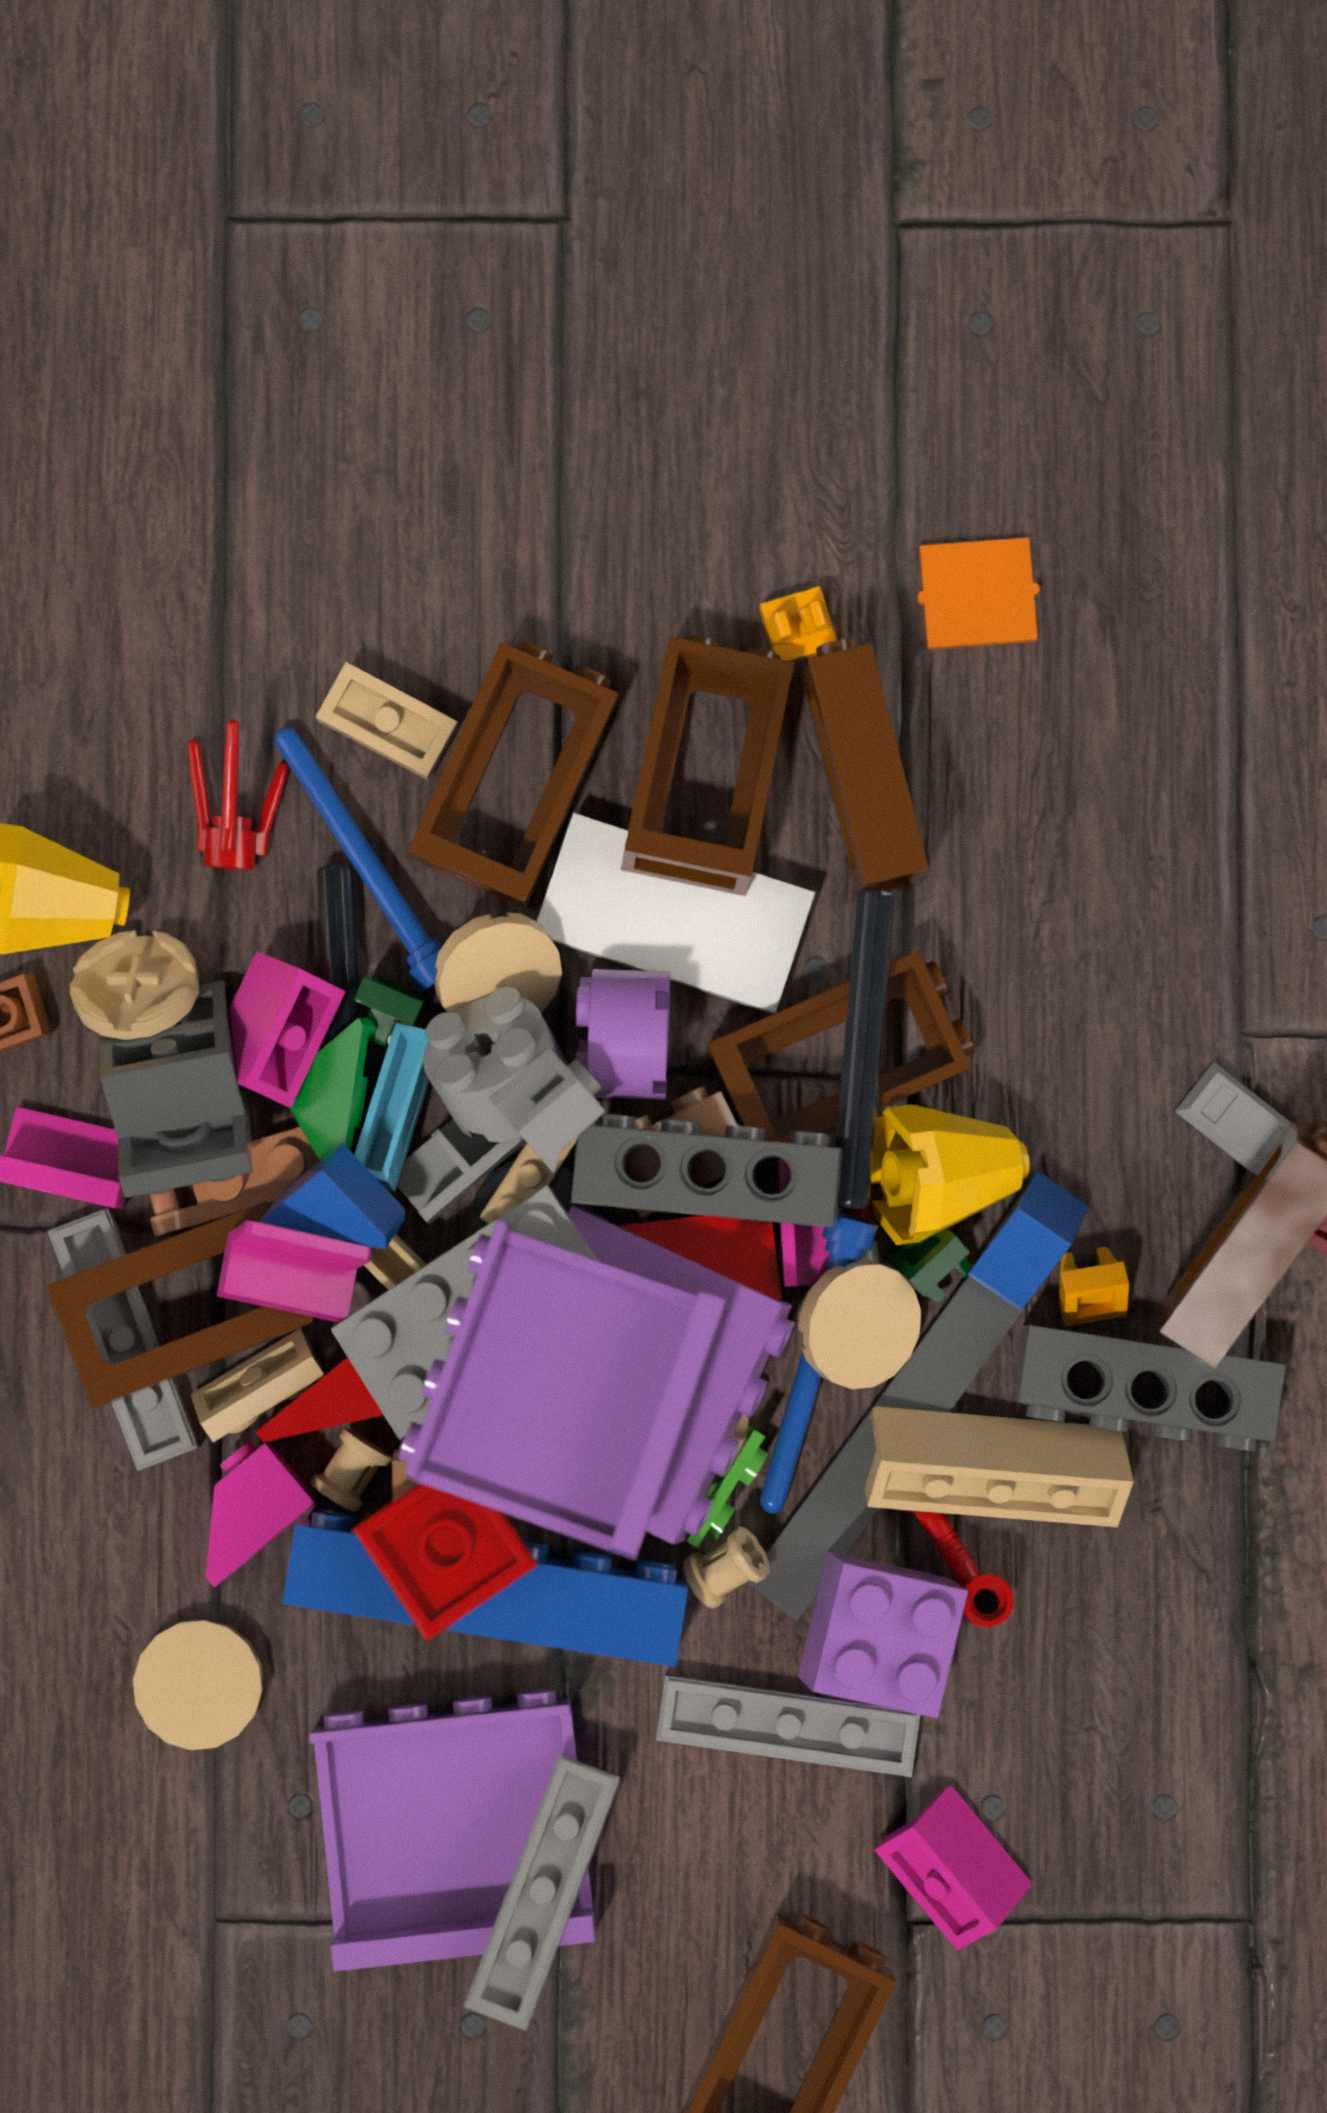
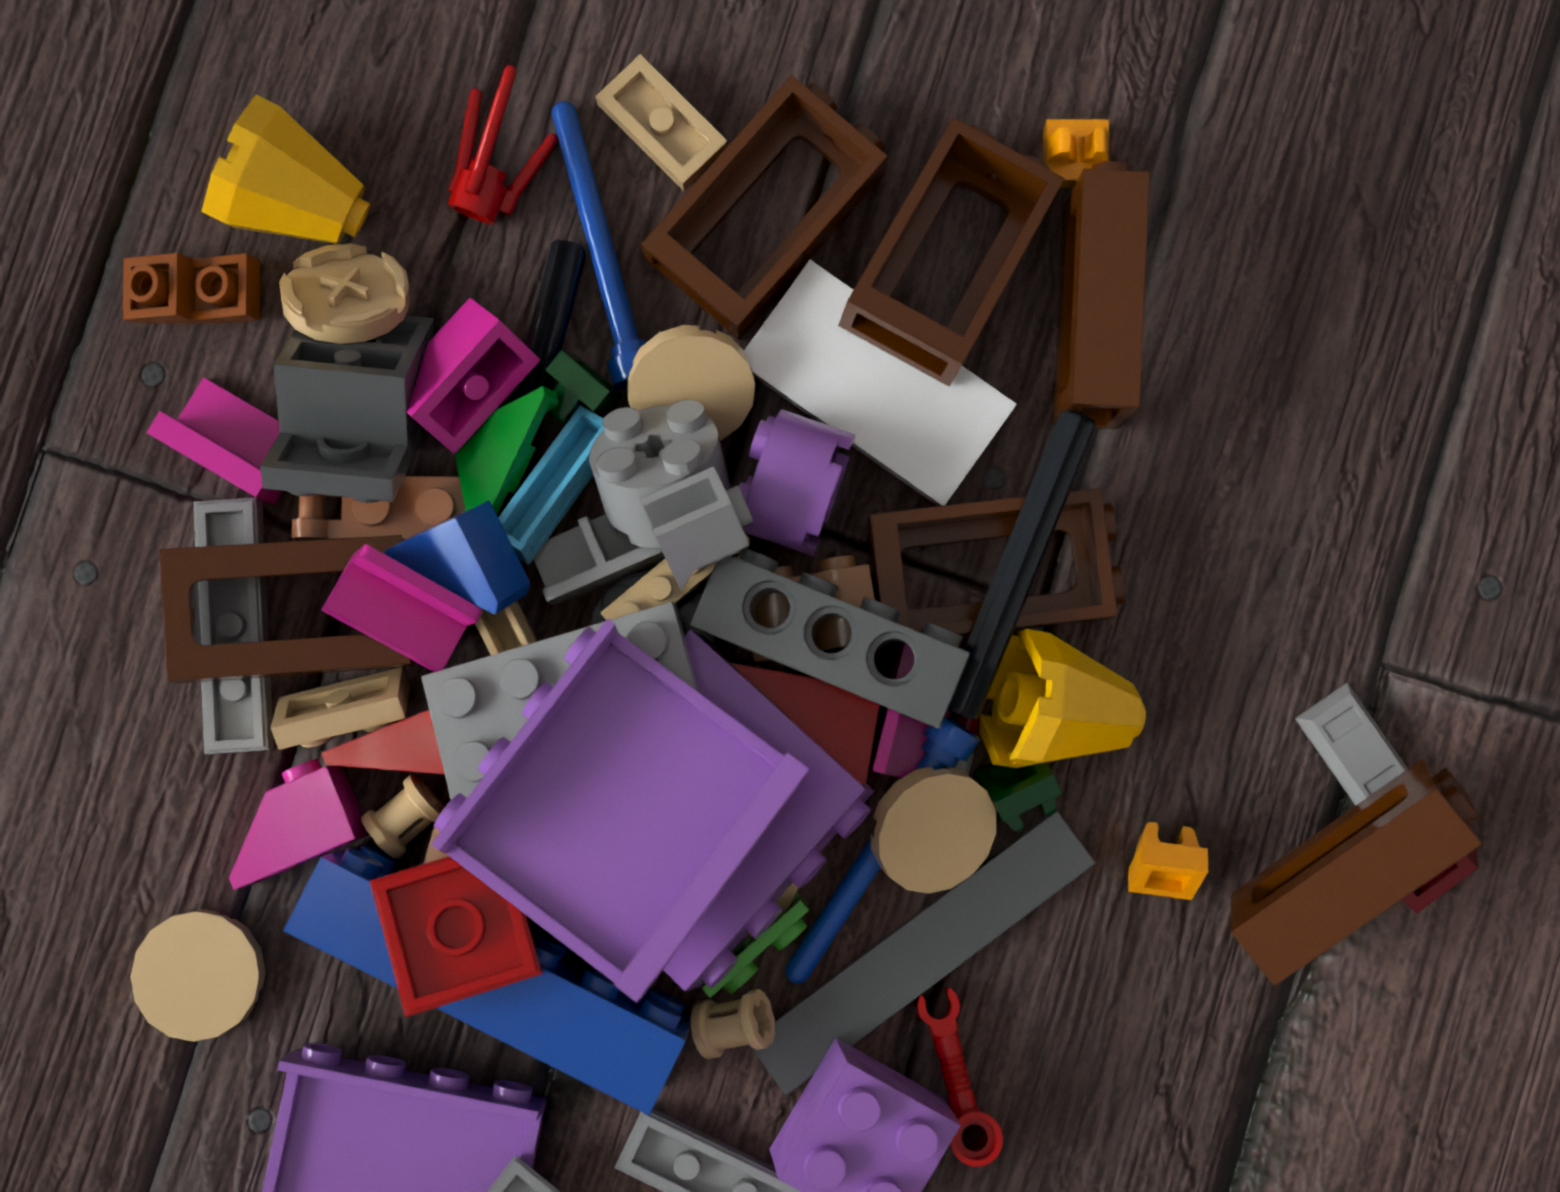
camera: 25 degrees right, 0 degrees up
tan panel [865,1407,1134,1527] -> none
orange piece [917,538,1040,650] -> none
blue slope [967,1171,1089,1311] -> none
dark grey brick [1012,1325,1286,1452] -> none

